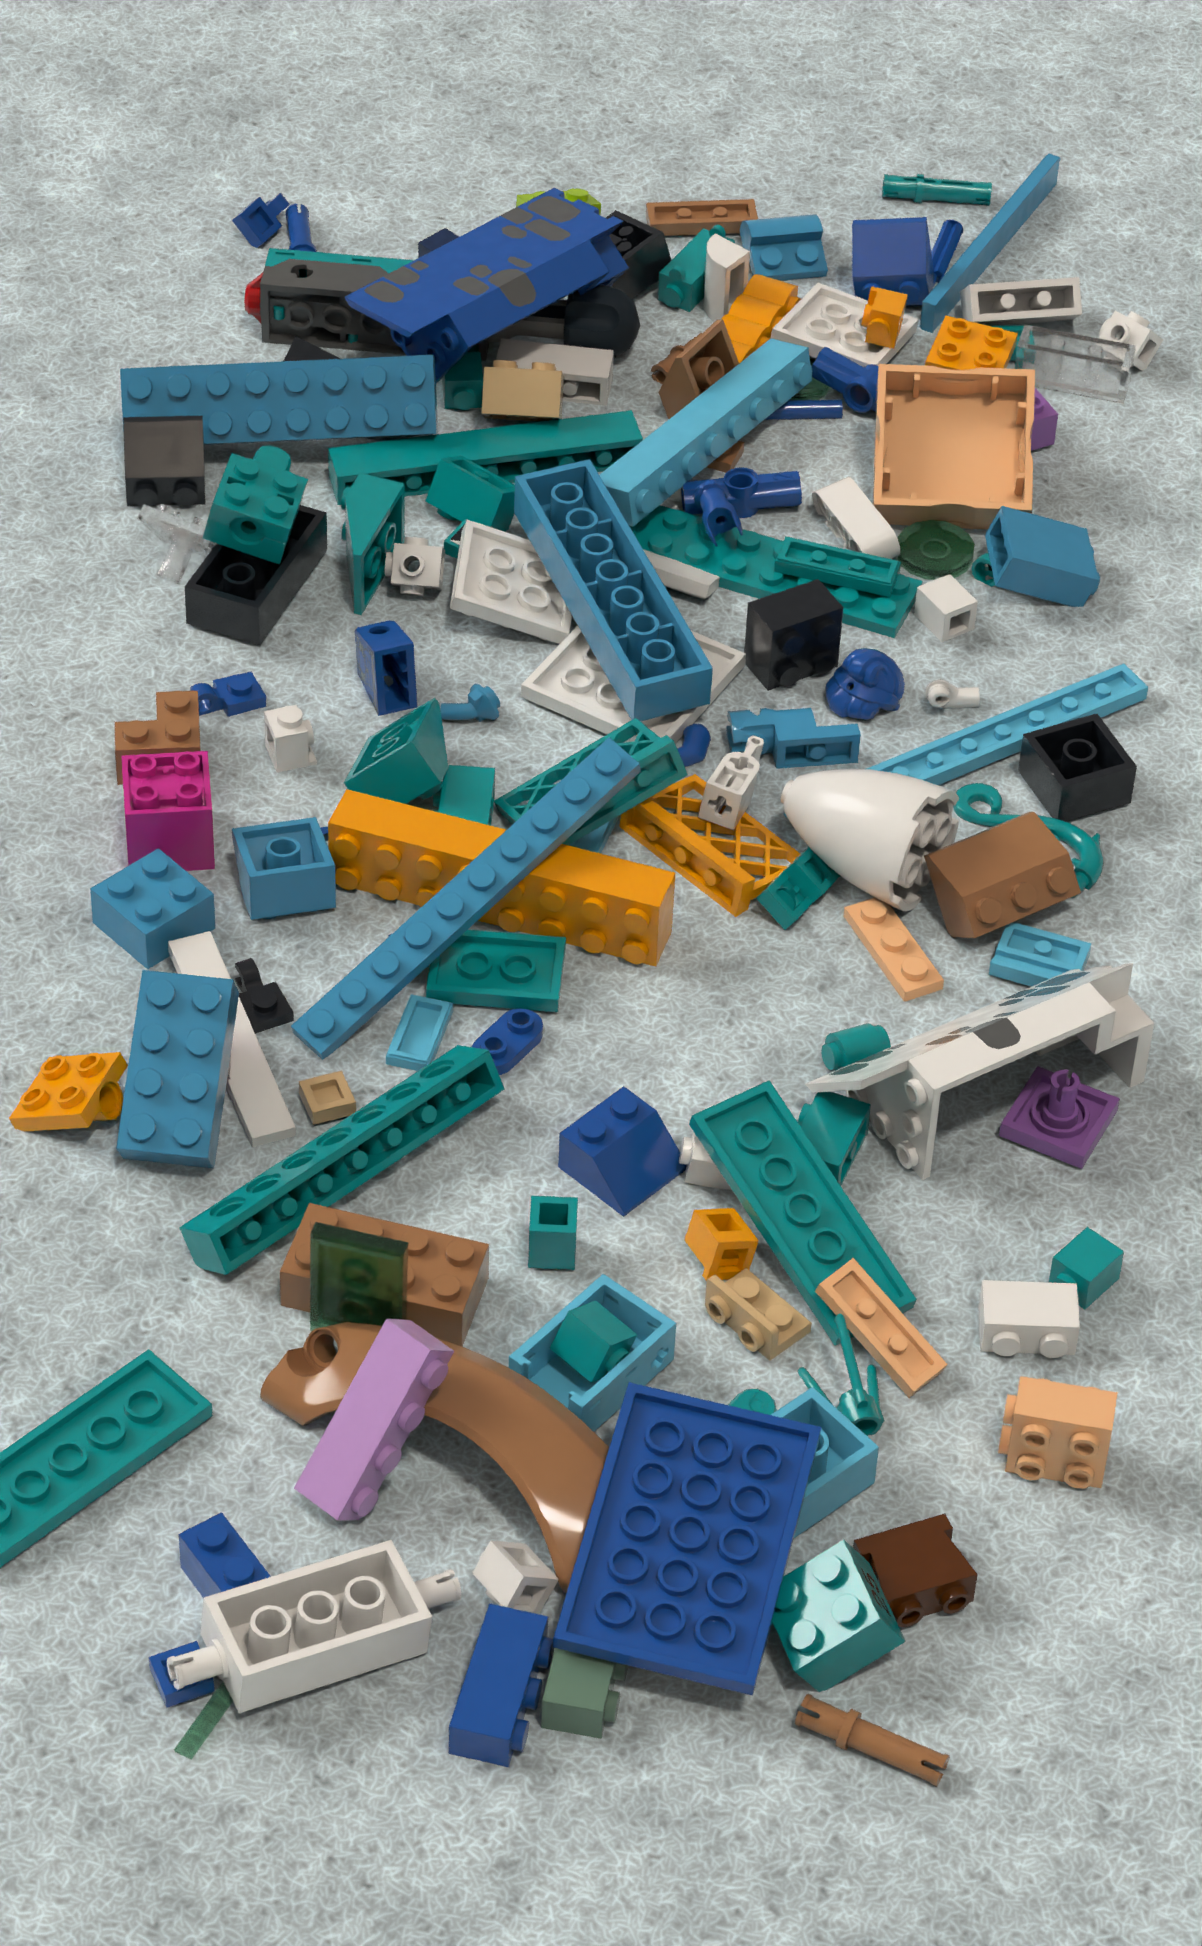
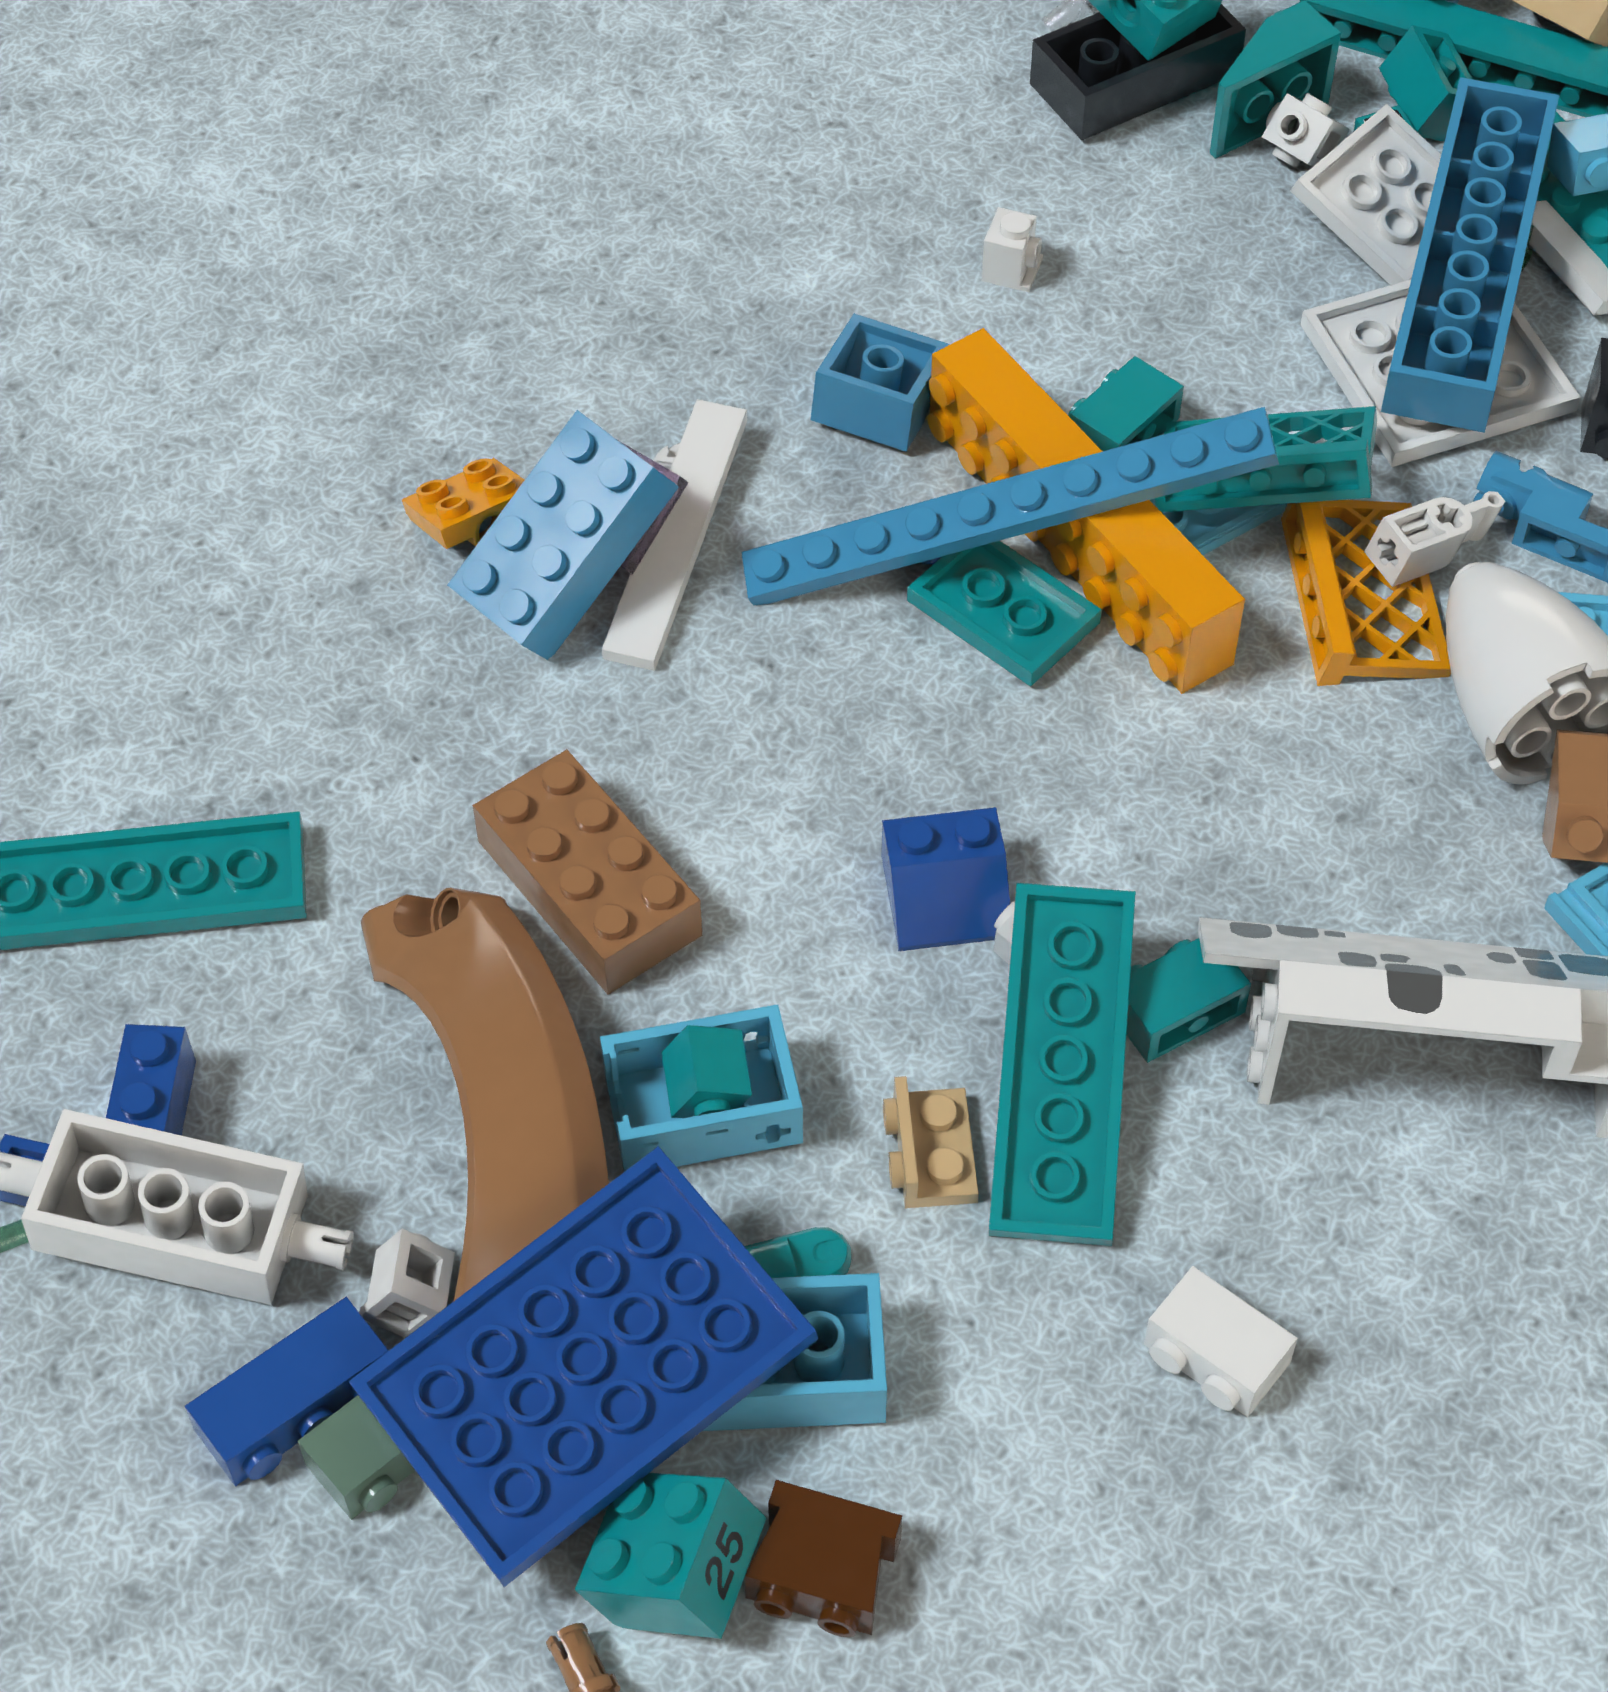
camera: 40 degrees right, 10 degrees up
dark azure brick [90,848,216,969] -> none
medium nougat brick [115,690,201,785] -> none
dark pink brick [121,751,215,871] -> none
teal brick [179,1045,505,1275] -> none
blue plate [190,671,266,717] -> none
black plate [235,958,294,1034] -> none
lavender brick [294,1319,454,1520] -> none
tan plate [299,1070,356,1125] -> none
clear green tile [310,1222,408,1331] -> none
teal slope [344,697,449,805] -> none
blue torso [355,620,418,716] -> none
medium azure tile [386,994,453,1071] -> none
dark azure plate [440,683,501,722] -> none
blue plate [472,1008,543,1075] -> none
teal brick [528,1195,578,1270] -> none
blue arm [677,723,711,767] -> none
light orange brick [684,1208,759,1281] -> none
teal slope [756,847,840,930] -> none
teal plant [798,1314,885,1436] -> none
light nougat plate [815,1258,948,1398] -> none
teal brick [821,1023,891,1071] -> none
light nougat plate [844,897,944,1002] -> none
light nougat brick [998,1376,1118,1489] -> none
medium lavender plate [999,1066,1120,1169] -> none
teal brick [1049,1227,1124,1310] -> none

